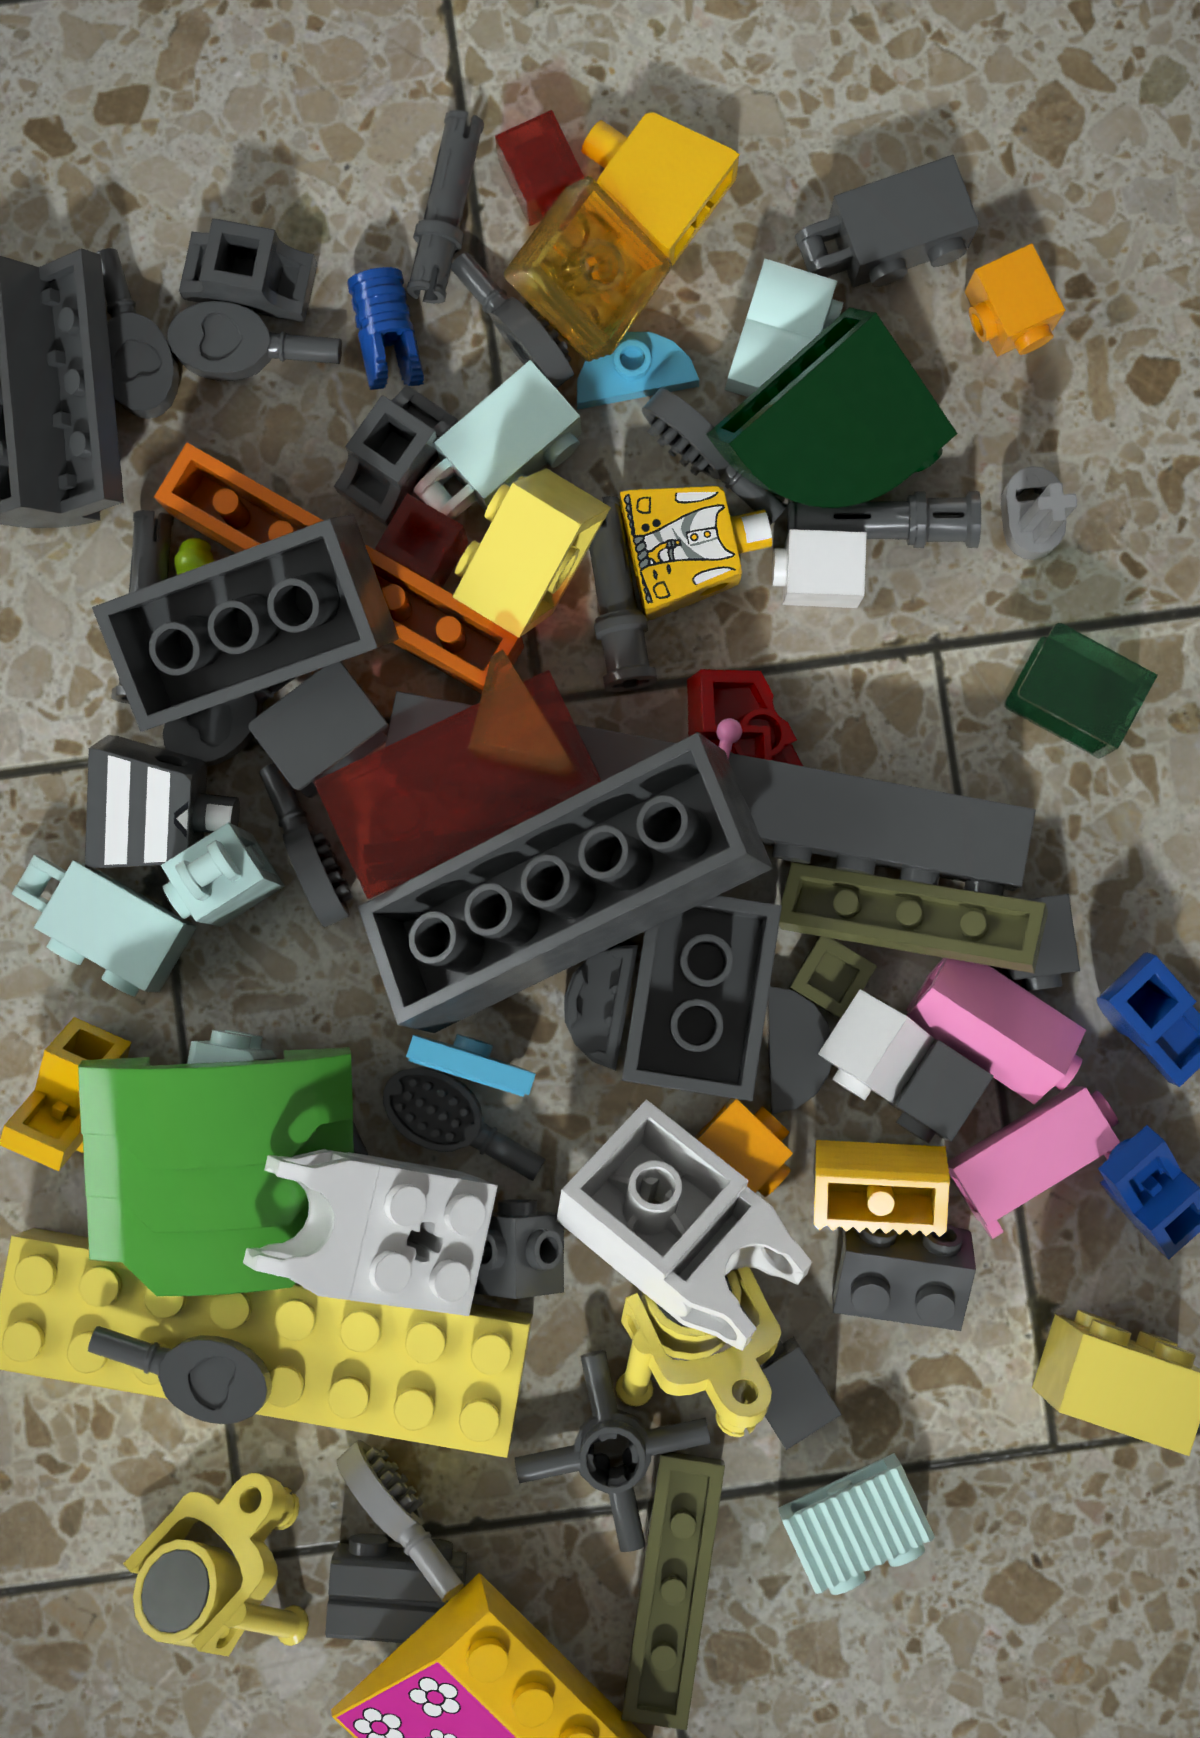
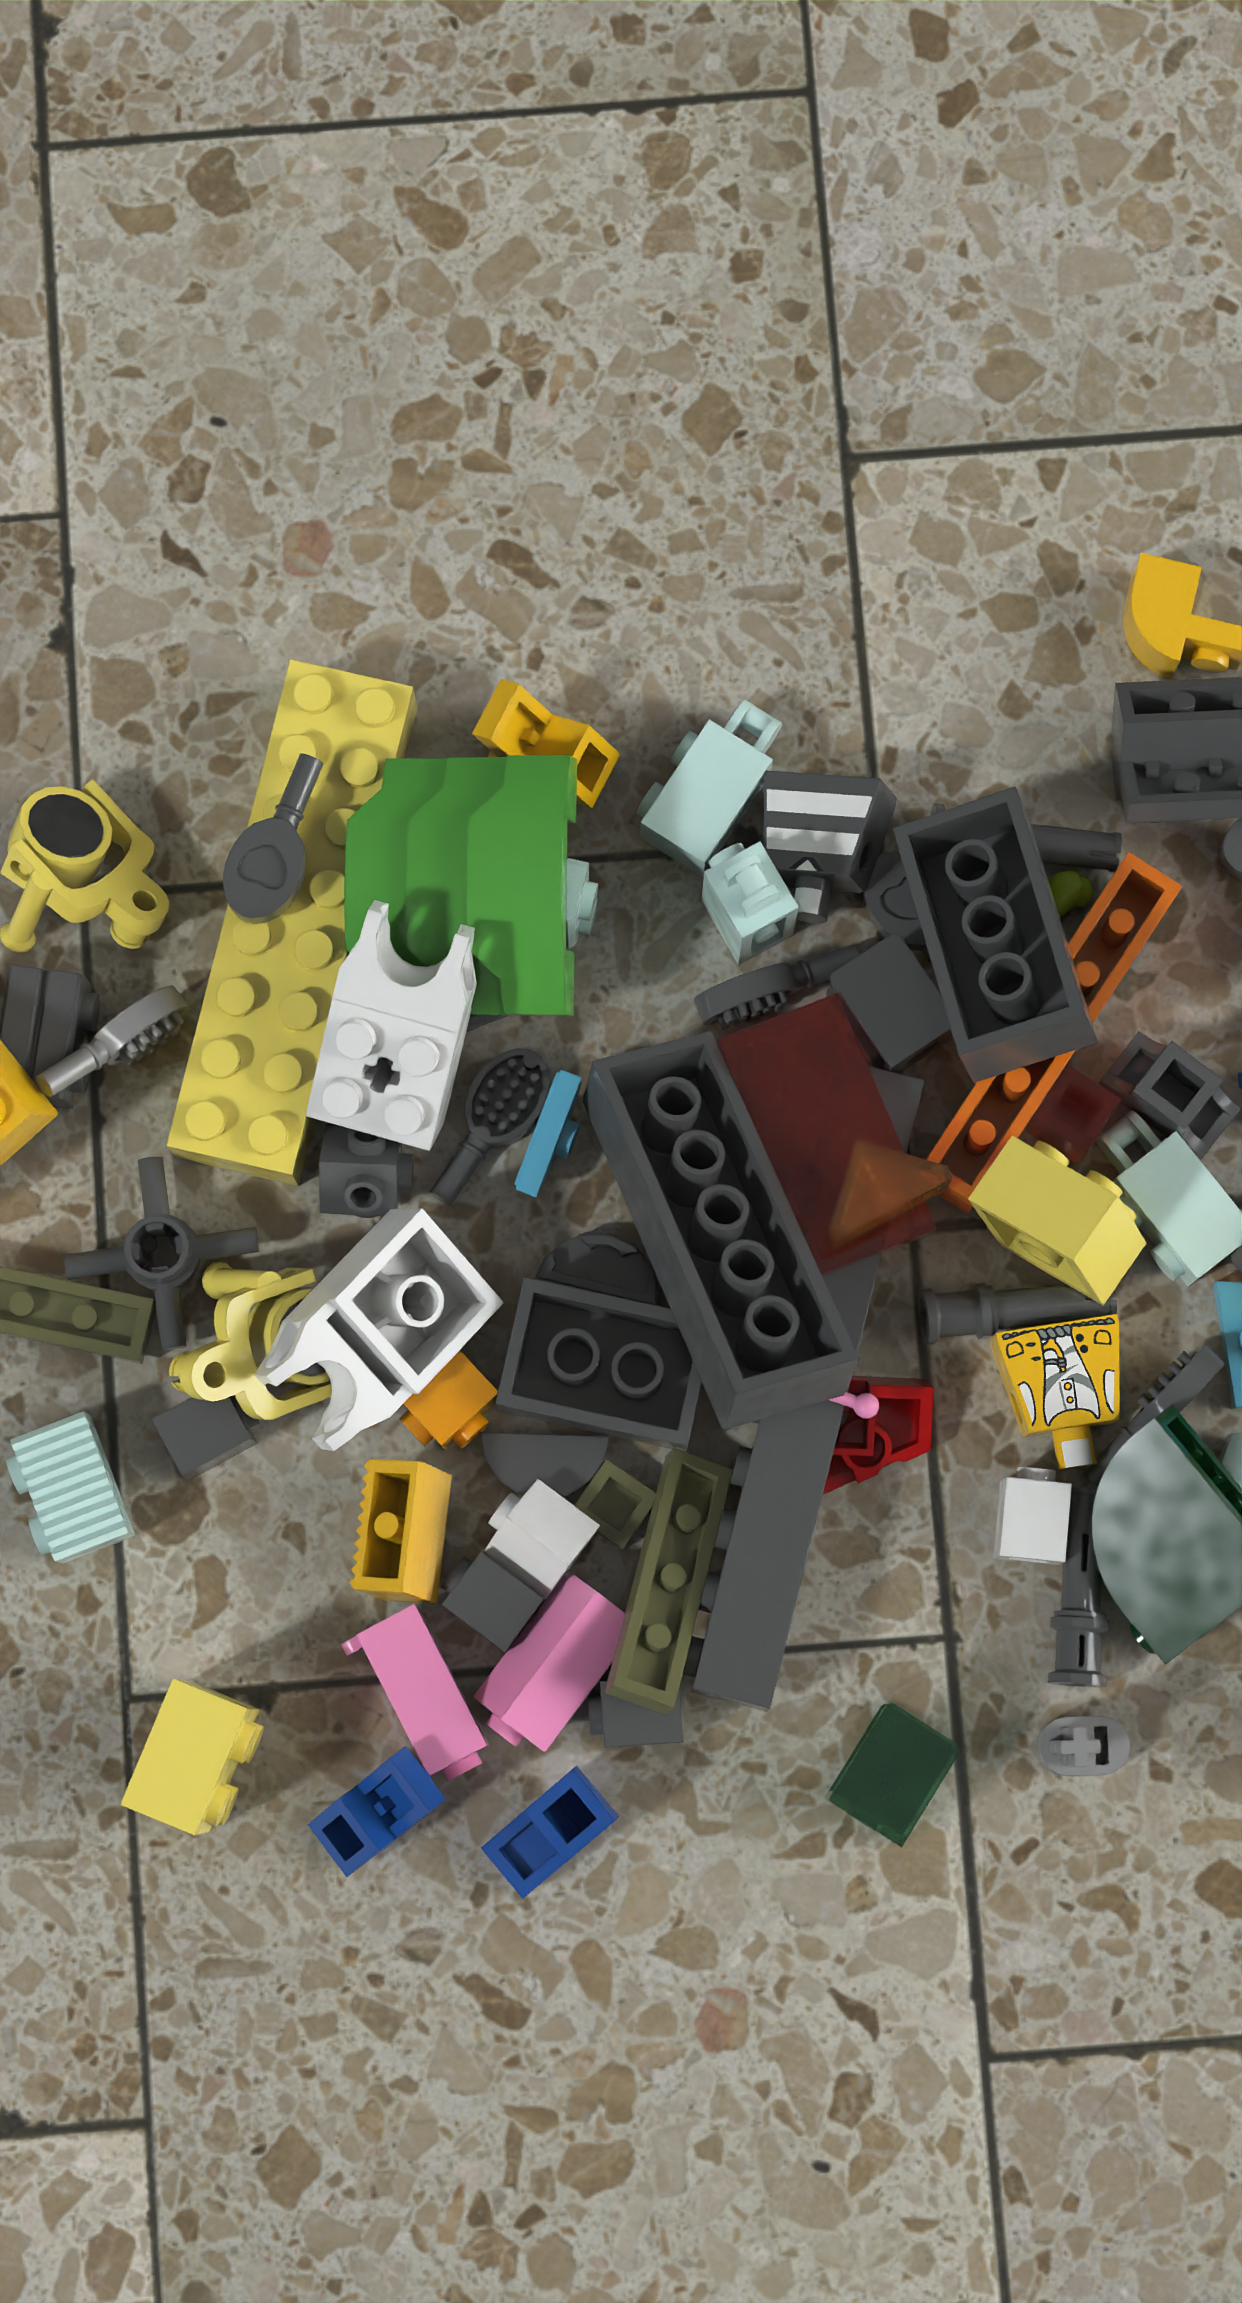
camera: 85 degrees right, 5 degrees down
dark grey bracket [832,1224,976,1331] -> none

